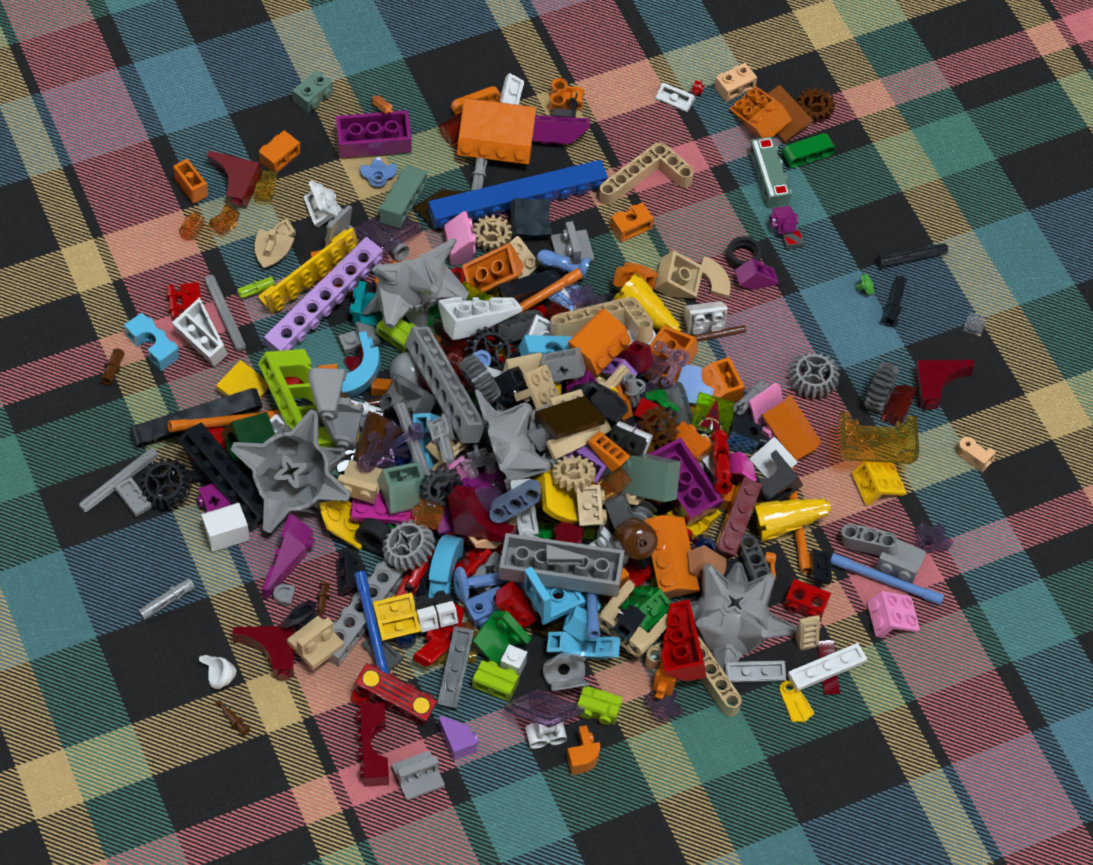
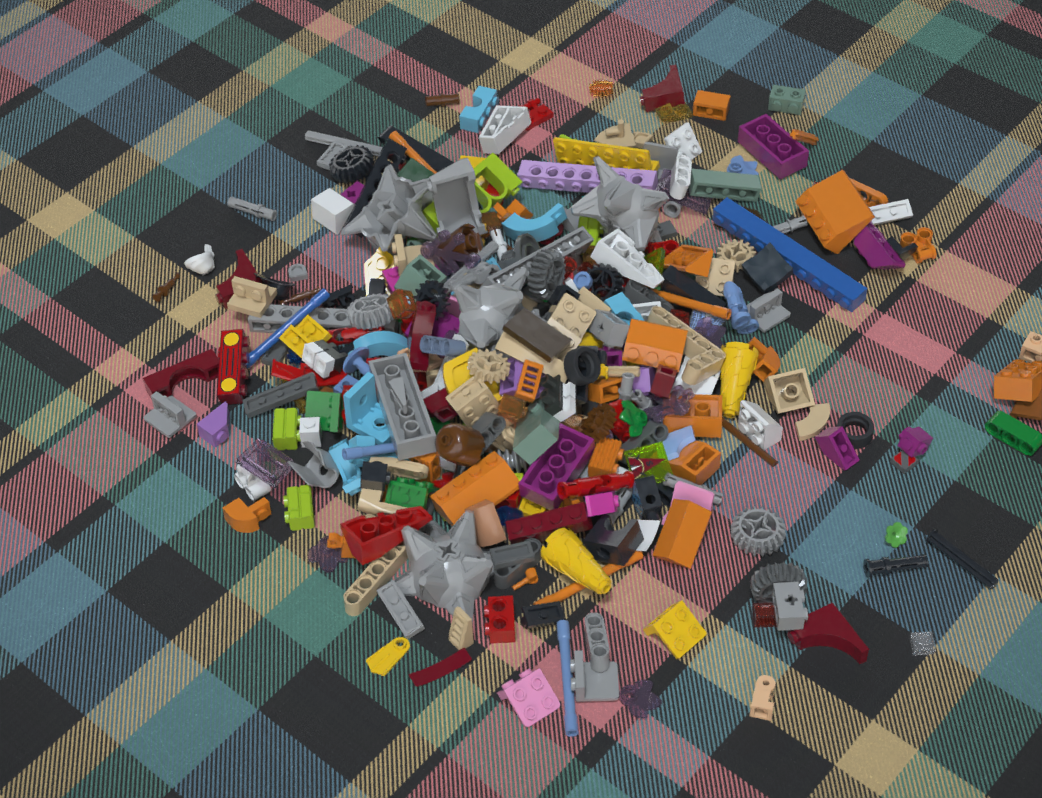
camera: 70 degrees right, 10 degrees down
orange brick [173,159,208,203] -> none
light grey axle [205,275,246,352] -> none
clear orange bracket [209,204,240,235] -> none
magenta wedge [262,514,315,600] -> none
bright pink slope [444,211,476,265] -> none
tan beam [599,142,694,205] -> none
orange brick [610,202,654,243] -> none
white slope [655,82,696,112] -> none
red plate [691,80,705,97] -> none
sand green brick [749,137,792,208] -> none
white plate [787,643,867,692] -> none
clear yellow windscreen [837,412,919,464] -> none
none -> dark grey tile [490,540,535,569]
none -> white beam [669,155,692,200]
none -> light grey brick [772,582,808,631]

